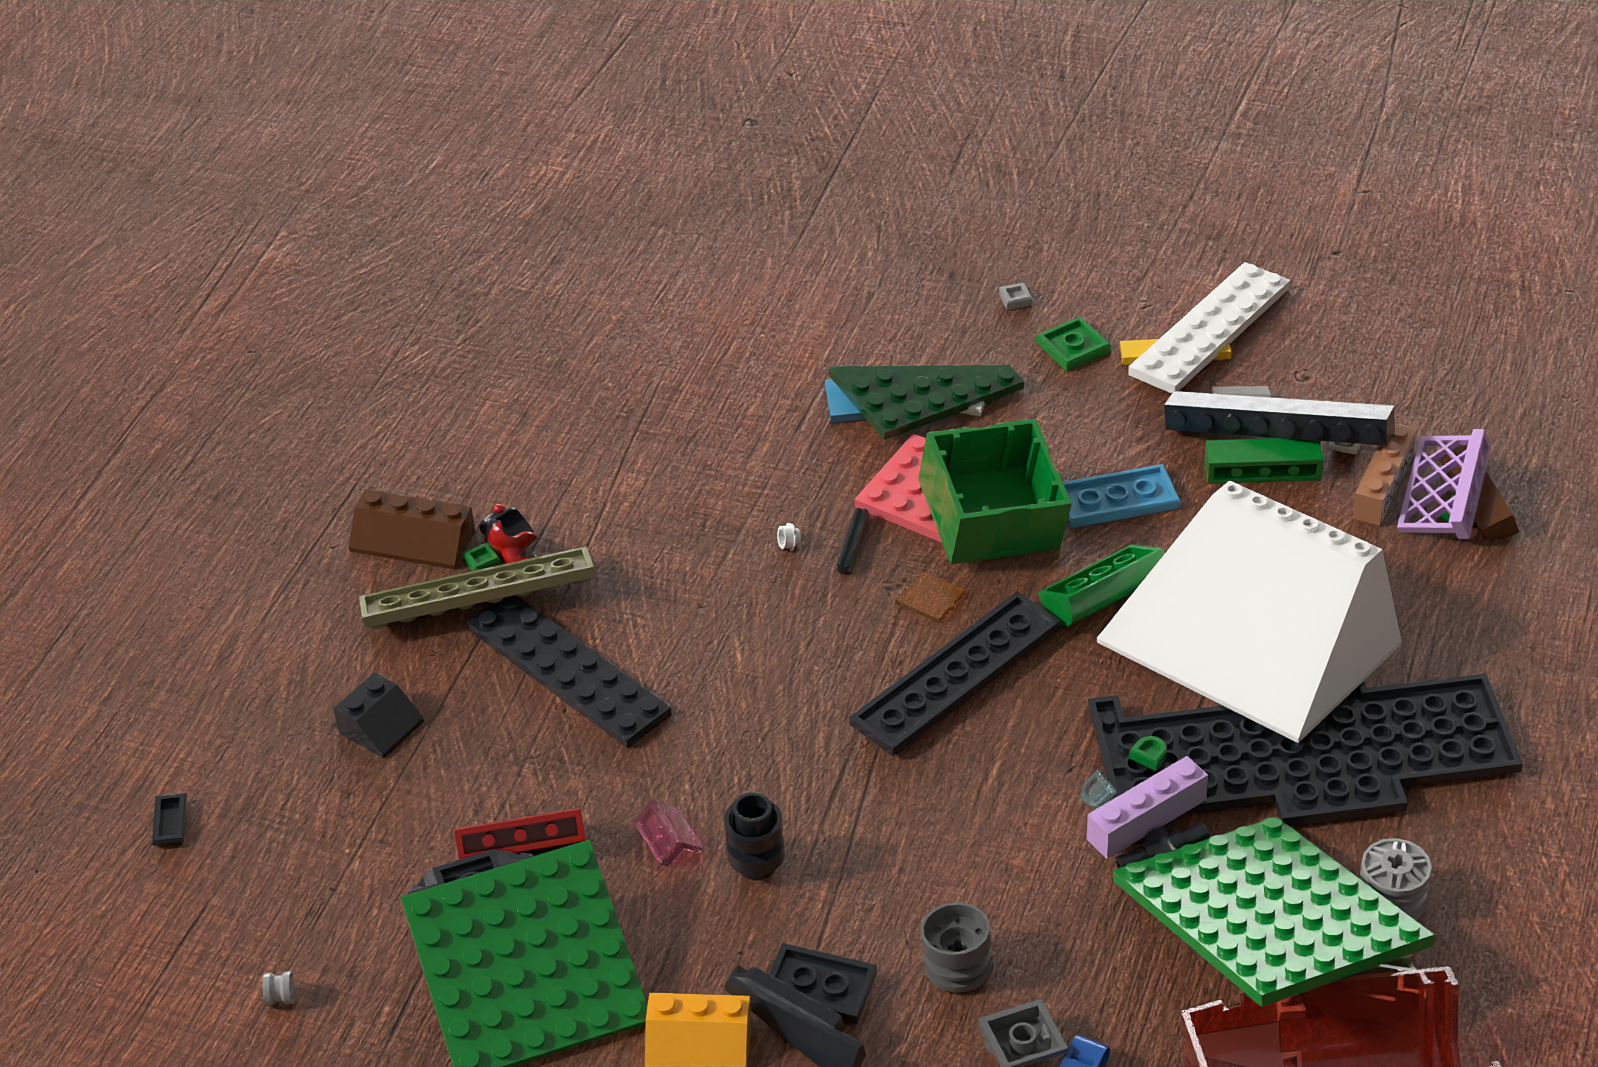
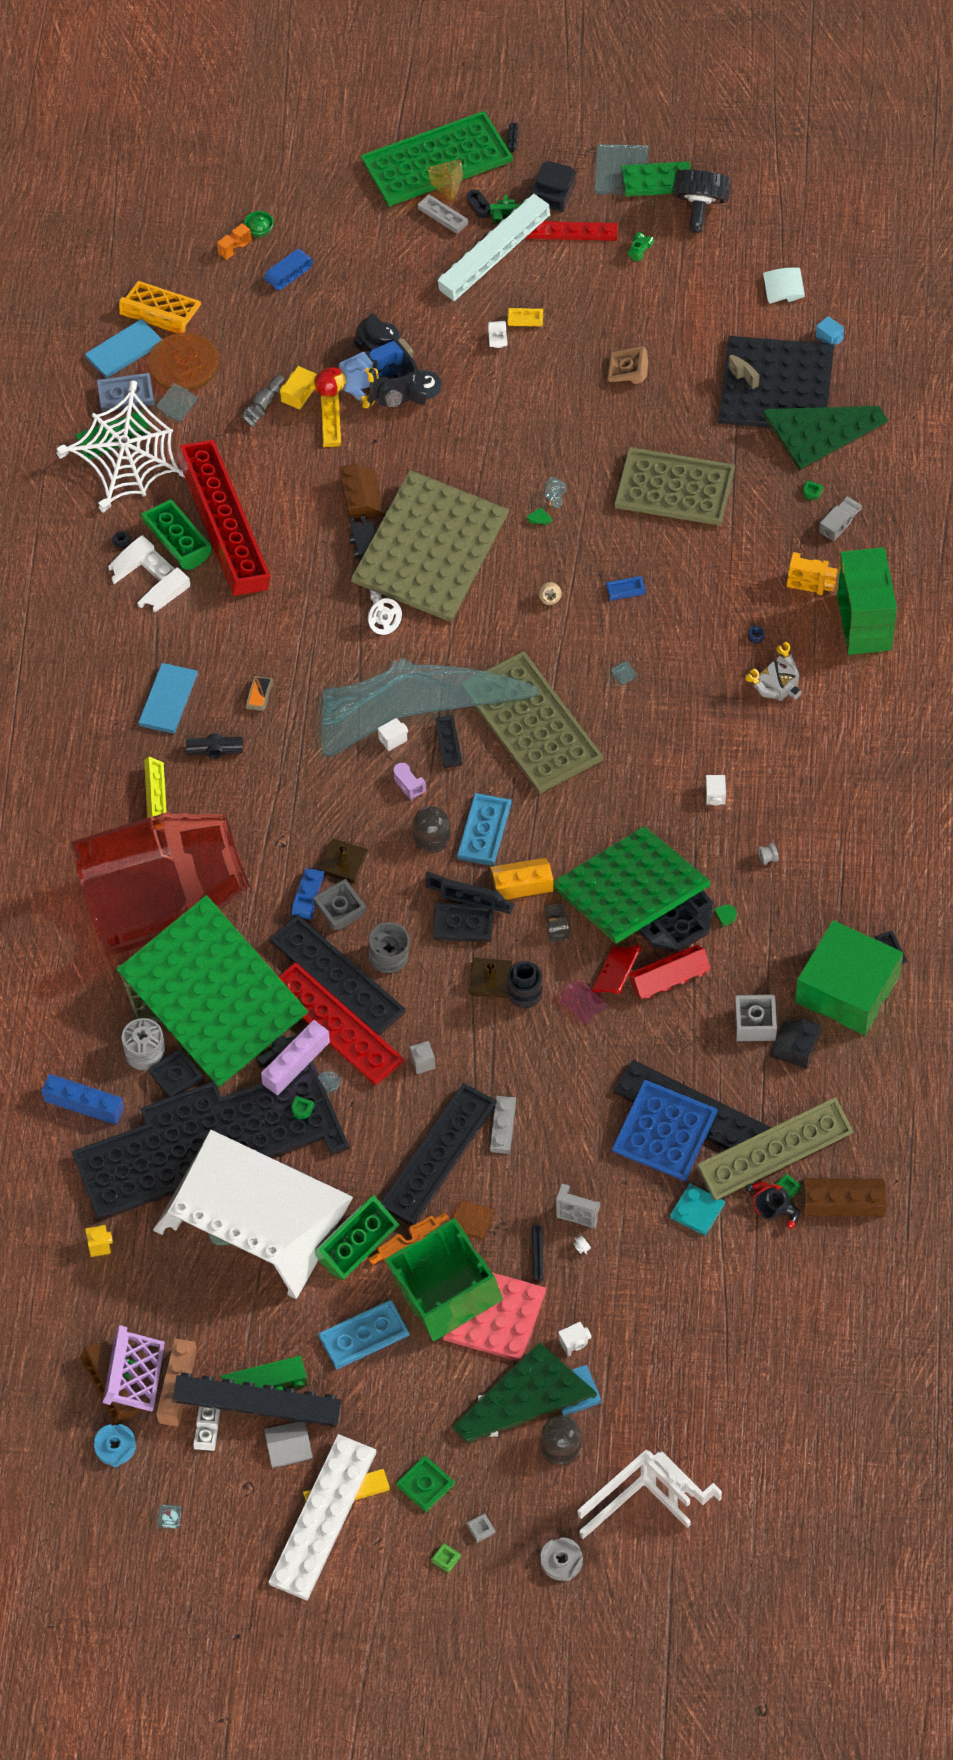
camera: 165 degrees right, 15 degrees up
none -> blue brick [41,1074,124,1125]
none -> yellow brick [85,1225,113,1257]
none -> dark azure plate [94,1424,136,1467]
none -> black plate [148,1049,204,1098]
none -> clear light blue tile [158,1505,182,1528]
none -> black plate [270,915,406,1036]
none -> red plate [279,962,404,1086]
none -> orange piece [368,1212,449,1266]
none -> light grey brick [410,1041,435,1074]
none -> bright green tile [431,1543,461,1573]
none -> dark brown tile [469,958,512,998]
none -> light grey plate [490,1096,516,1154]
none -> clear smoke tile [540,1416,582,1466]
none -> light grey plate [541,1538,583,1582]
none -> clear smoke plate [544,903,569,942]
none -> light grey piece [556,1184,600,1229]
none -> white brick [558,1322,591,1357]
none -> white piece [578,1450,722,1539]
none -> red door [591,945,642,994]
none -> blue plate [612,1080,718,1182]
none -> teal plate [670,1184,725,1236]
none -> green tile [714,905,737,927]
none -> light grey brick [735,995,777,1041]
none -> green tile [795,920,903,1036]

